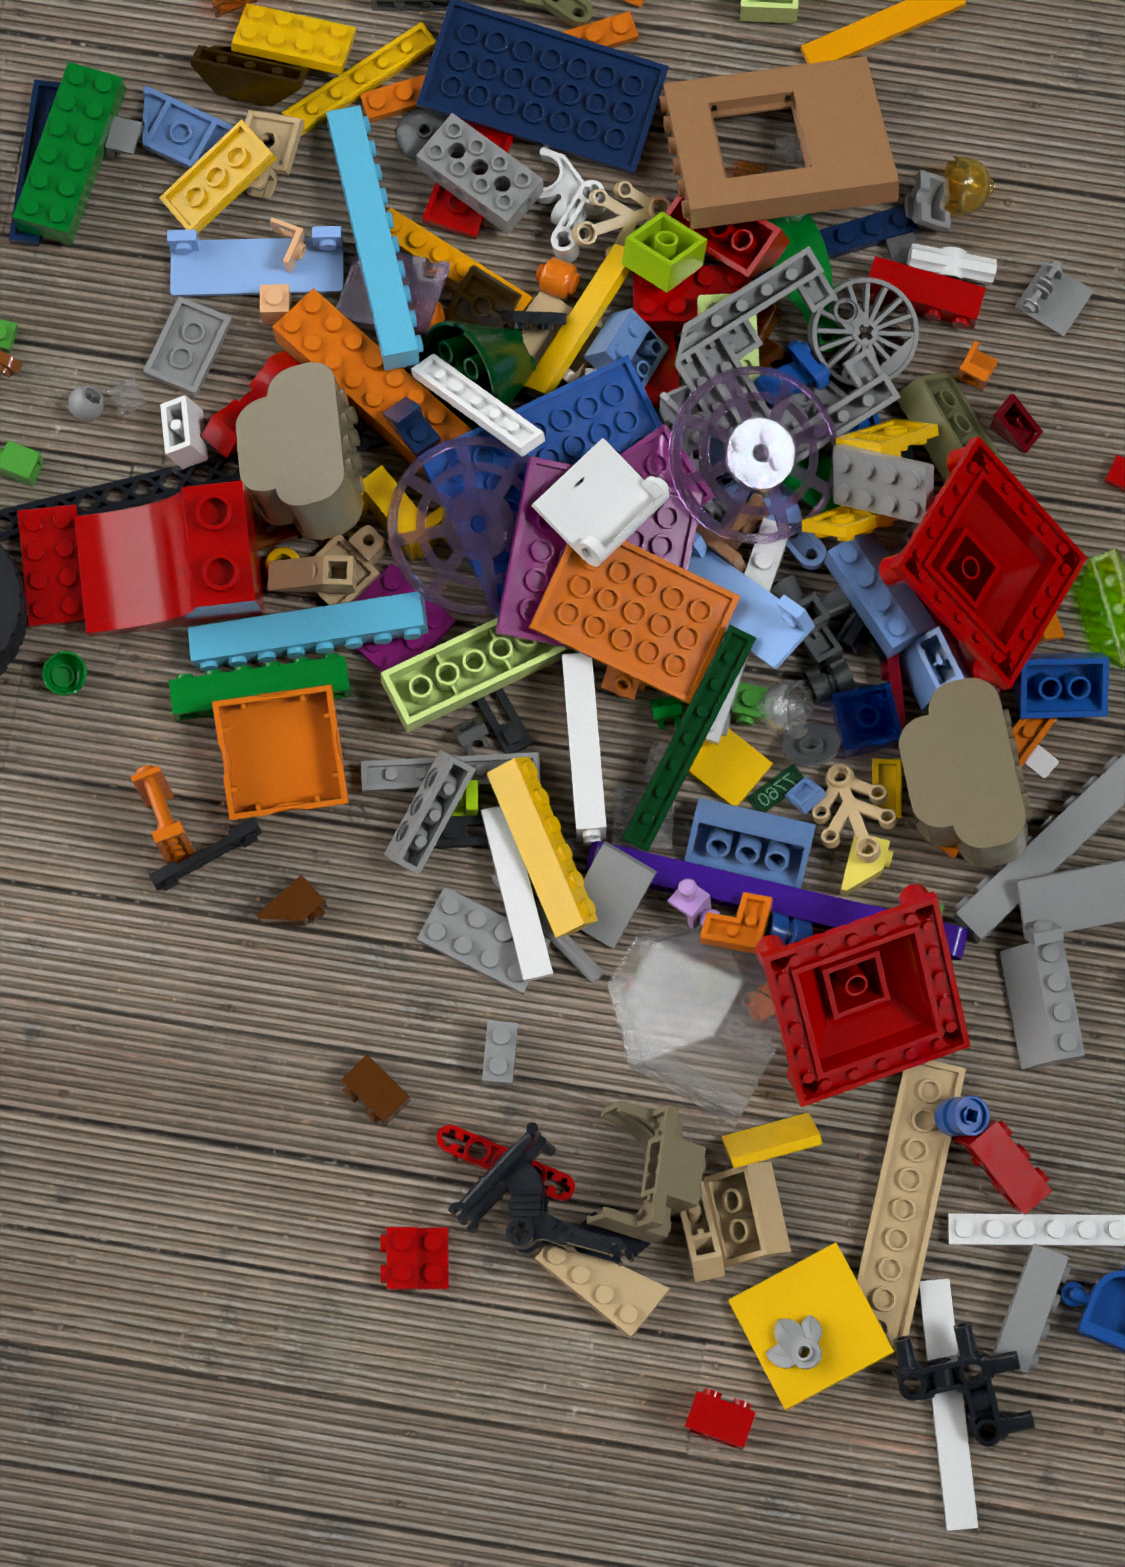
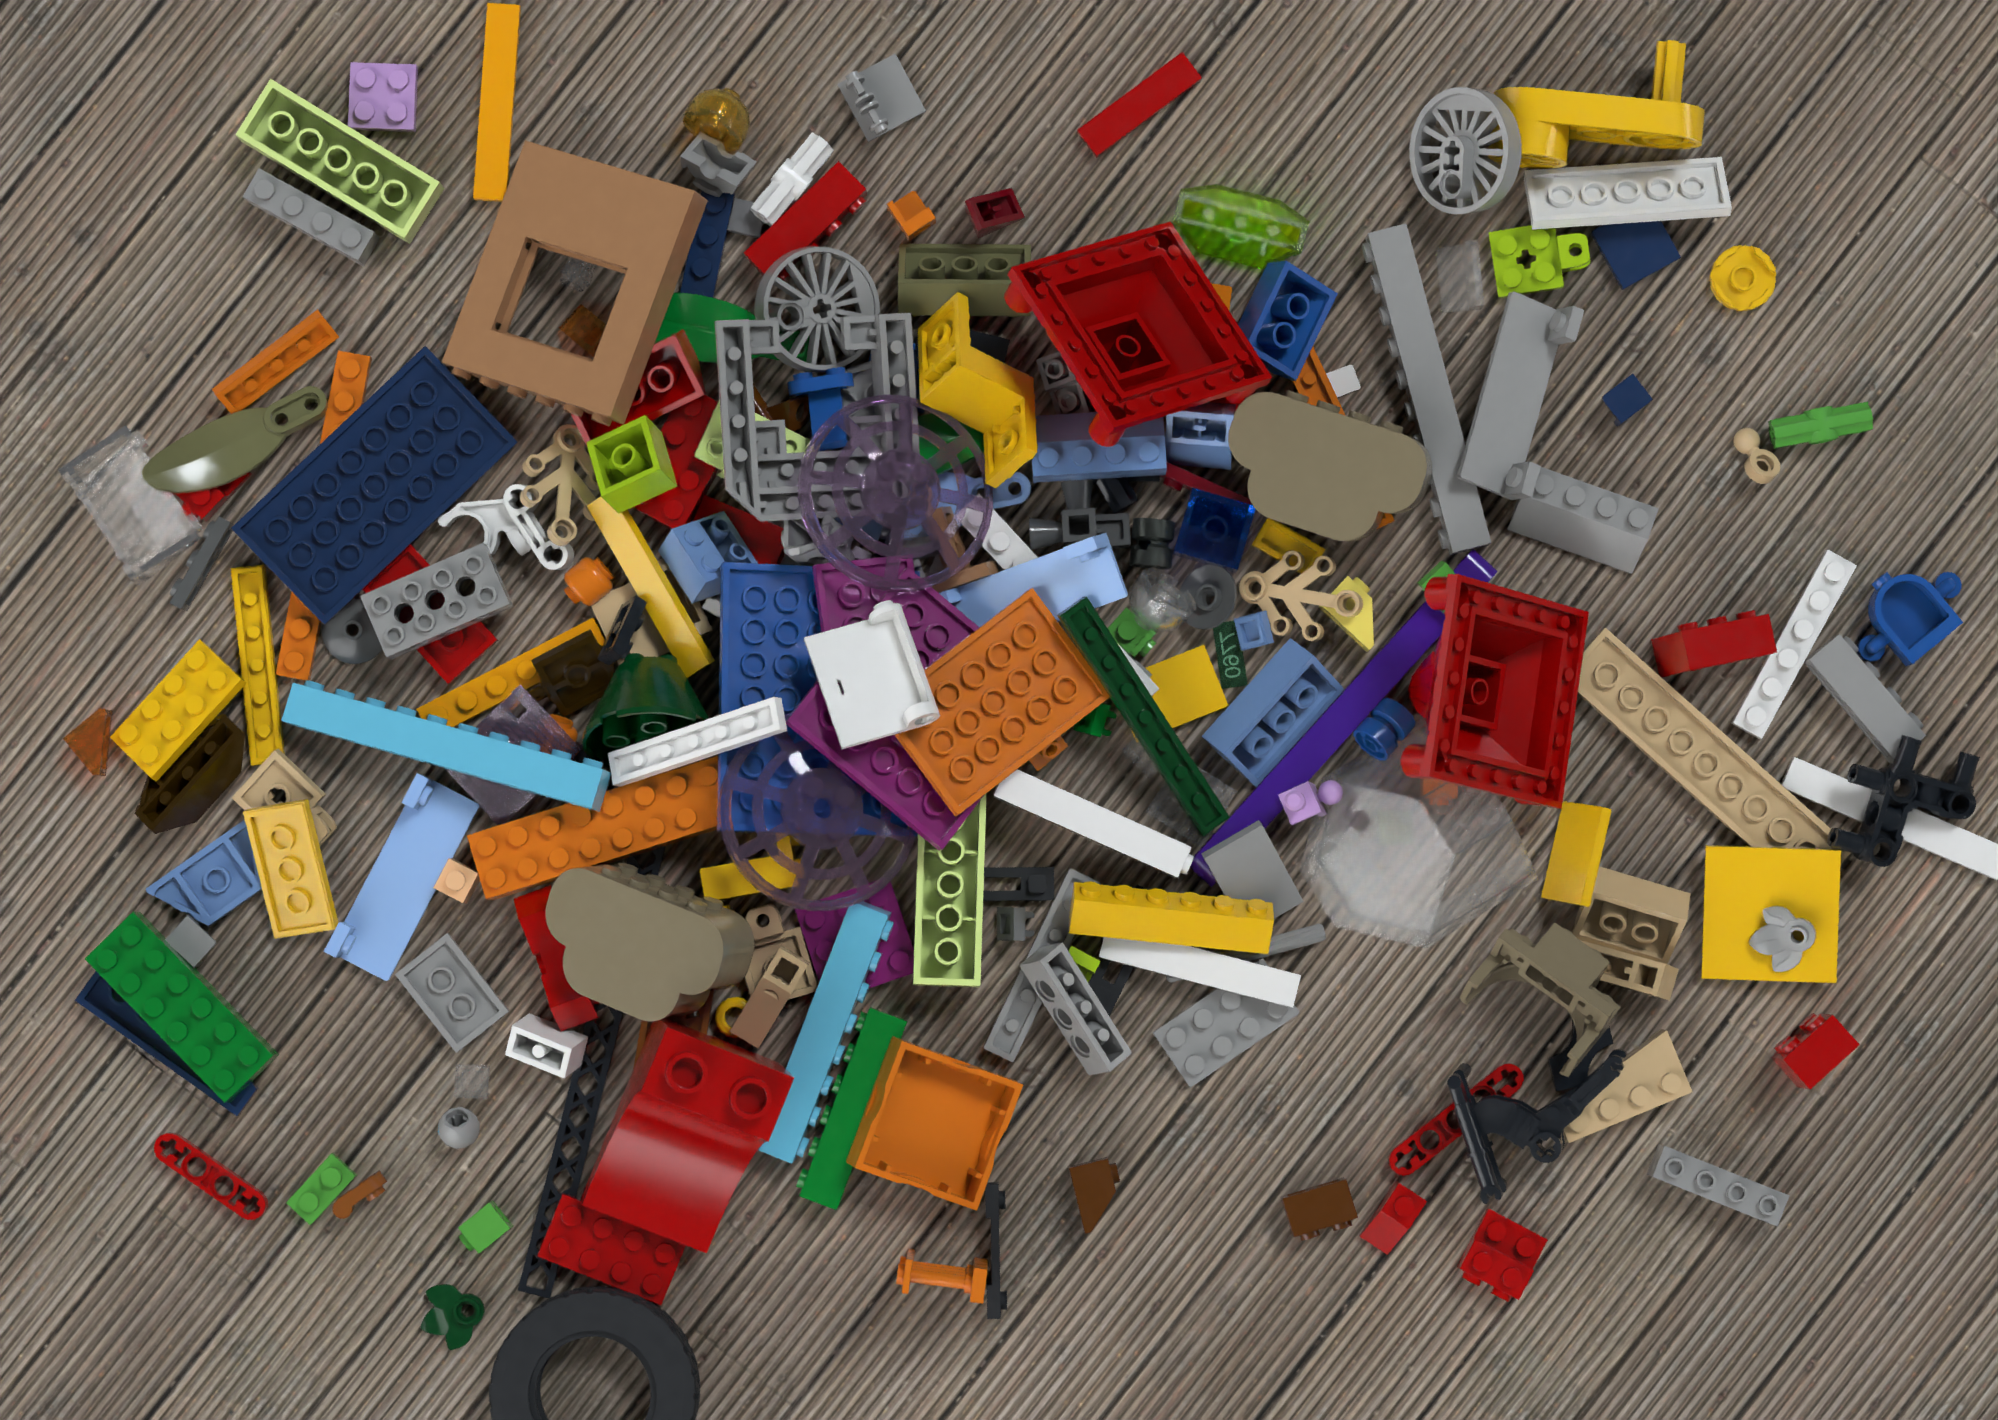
camera: 65 degrees left, 10 degrees up
green hair [42,651,88,696] -> none
light nougat bracket [270,217,306,273] -> none
dark blue slope [382,397,441,459] -> none
light grey brick [482,1020,519,1088] -> none
orange plate [700,892,773,954] -> none
light grey plate [833,444,934,523] -> none
blue wheel [935,1096,990,1137] -> none
none -> red slope [1359,1180,1427,1255]
none -> light grey brick [1646,1144,1790,1227]

